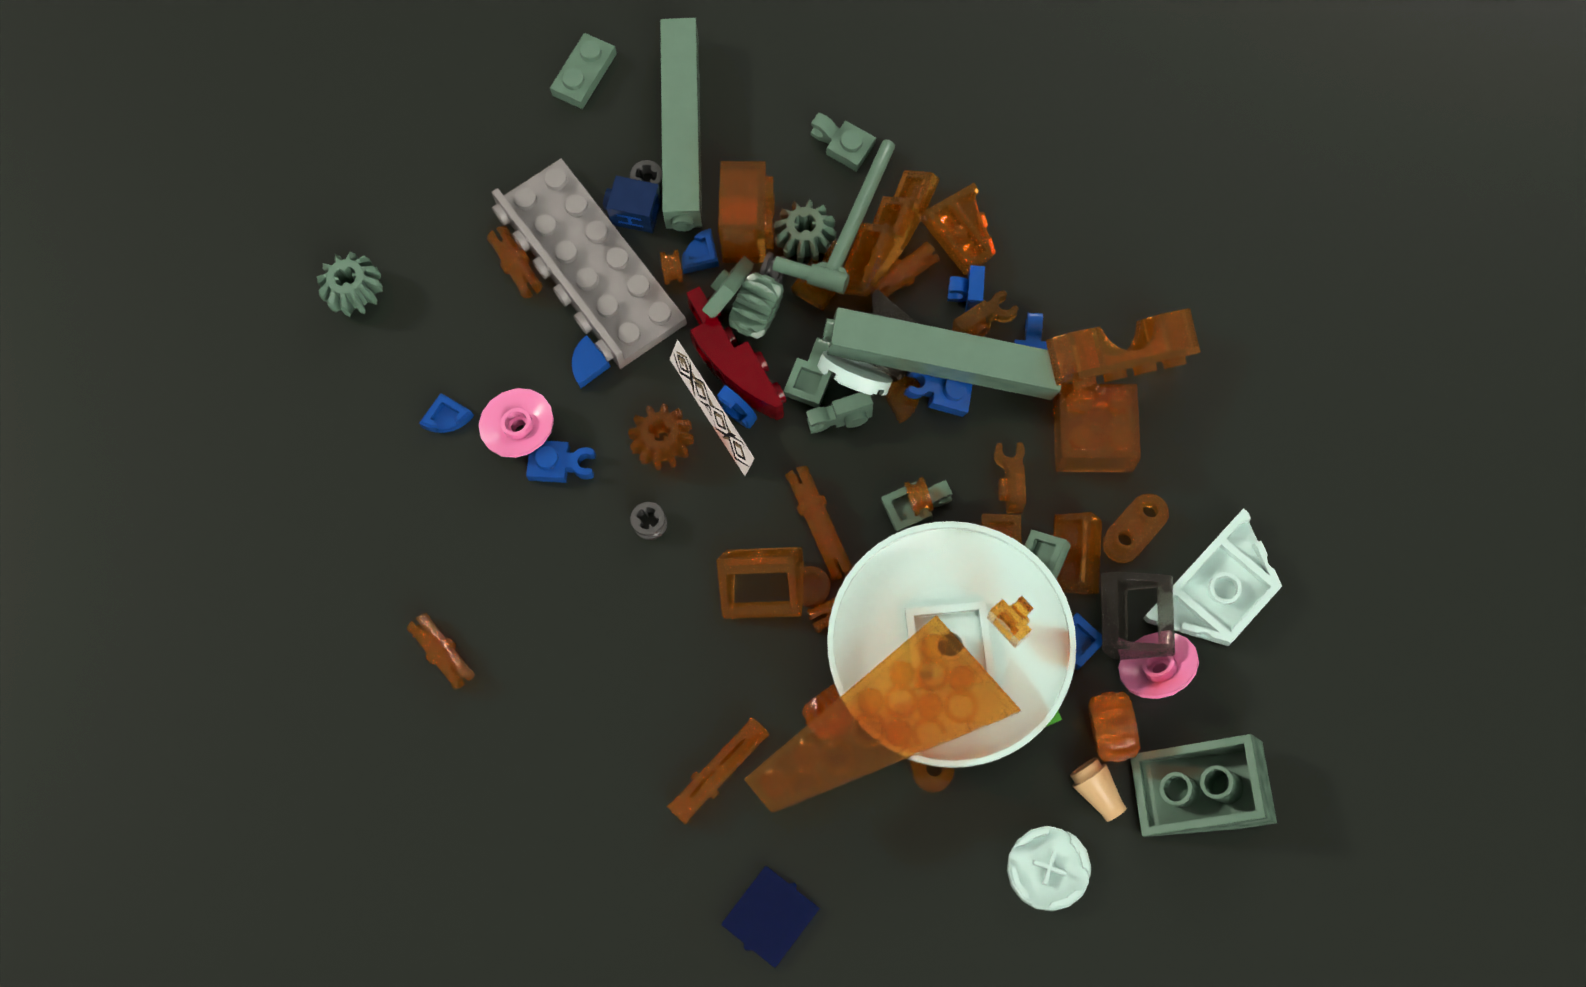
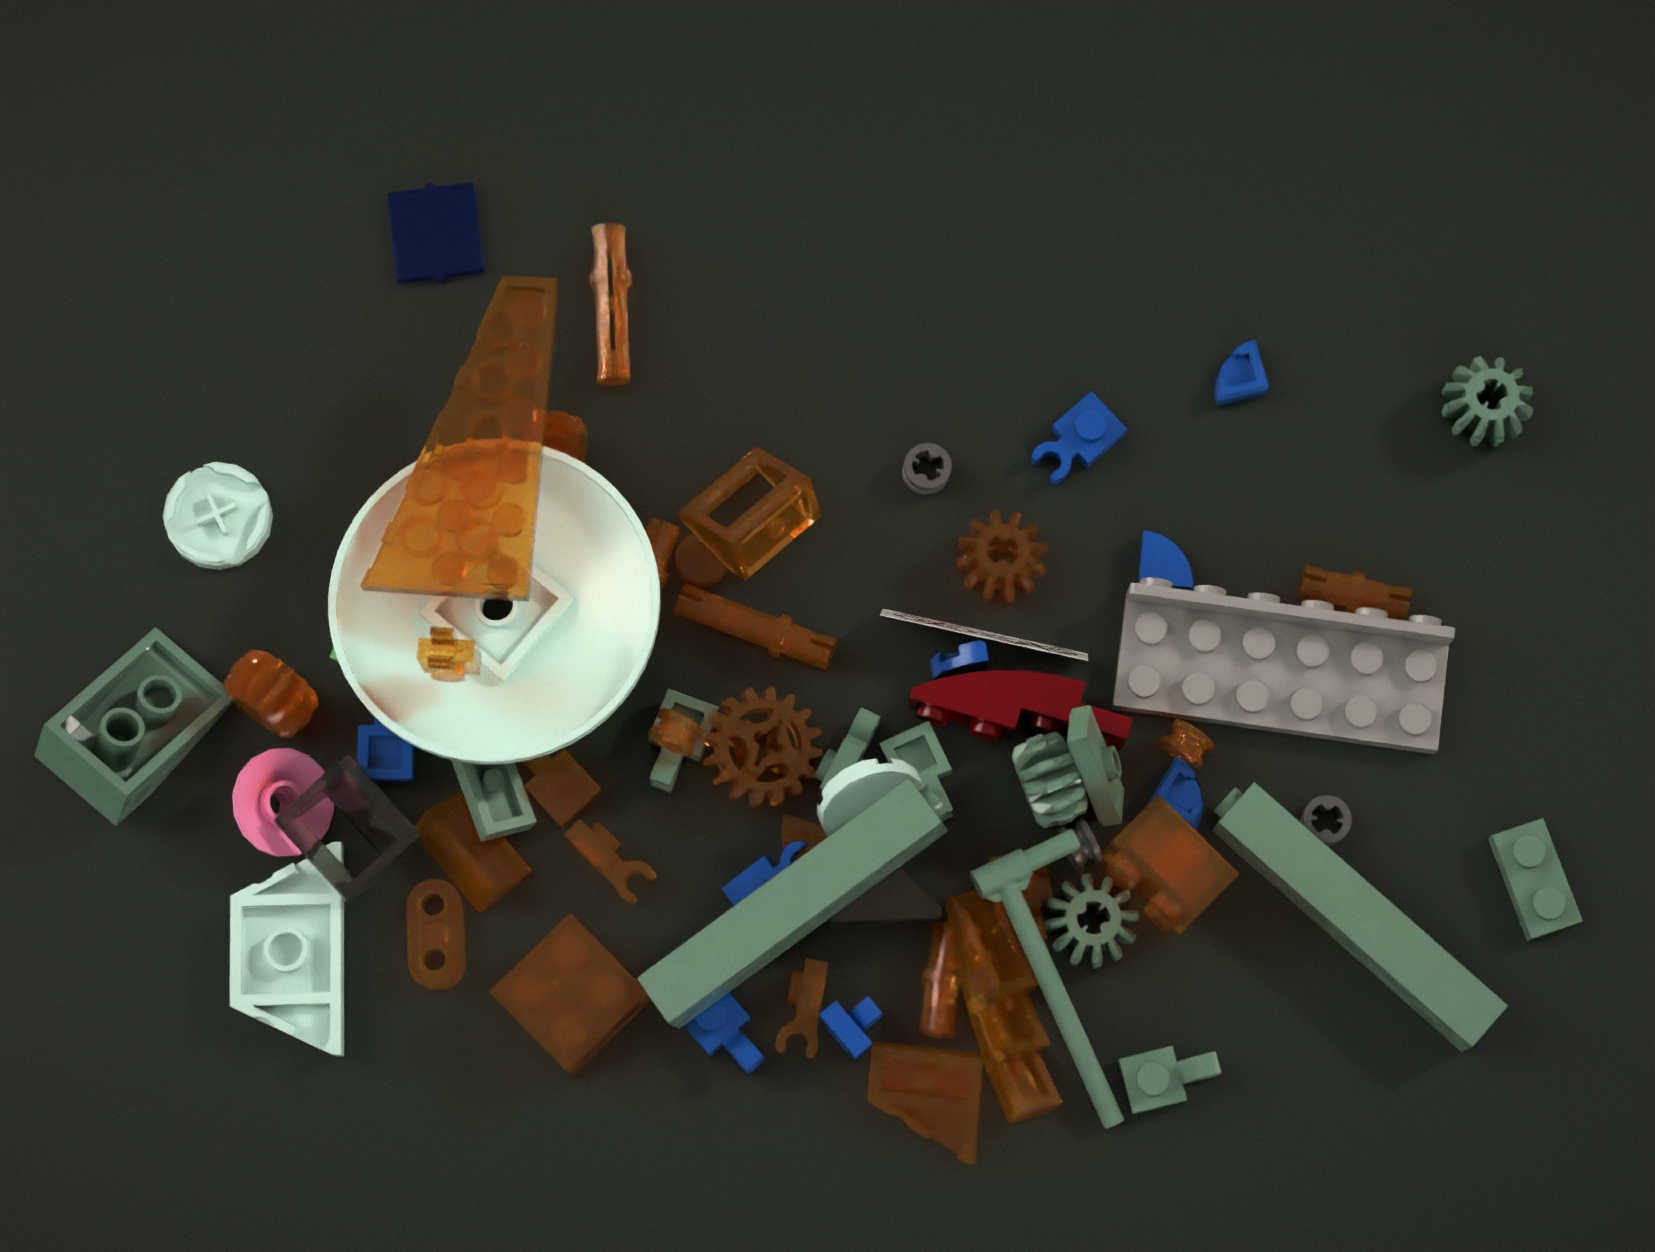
camera: 130 degrees right, 5 degrees up
clear orange pin [407,613,475,689] -> none
bright pink dish [478,388,554,458] -> none
dark blue brick [603,176,662,233] -> none
clear orange arch [1046,308,1201,390] -> none
tan cone [1070,757,1127,822] -> none
none -> clear orange gear [702,686,823,807]

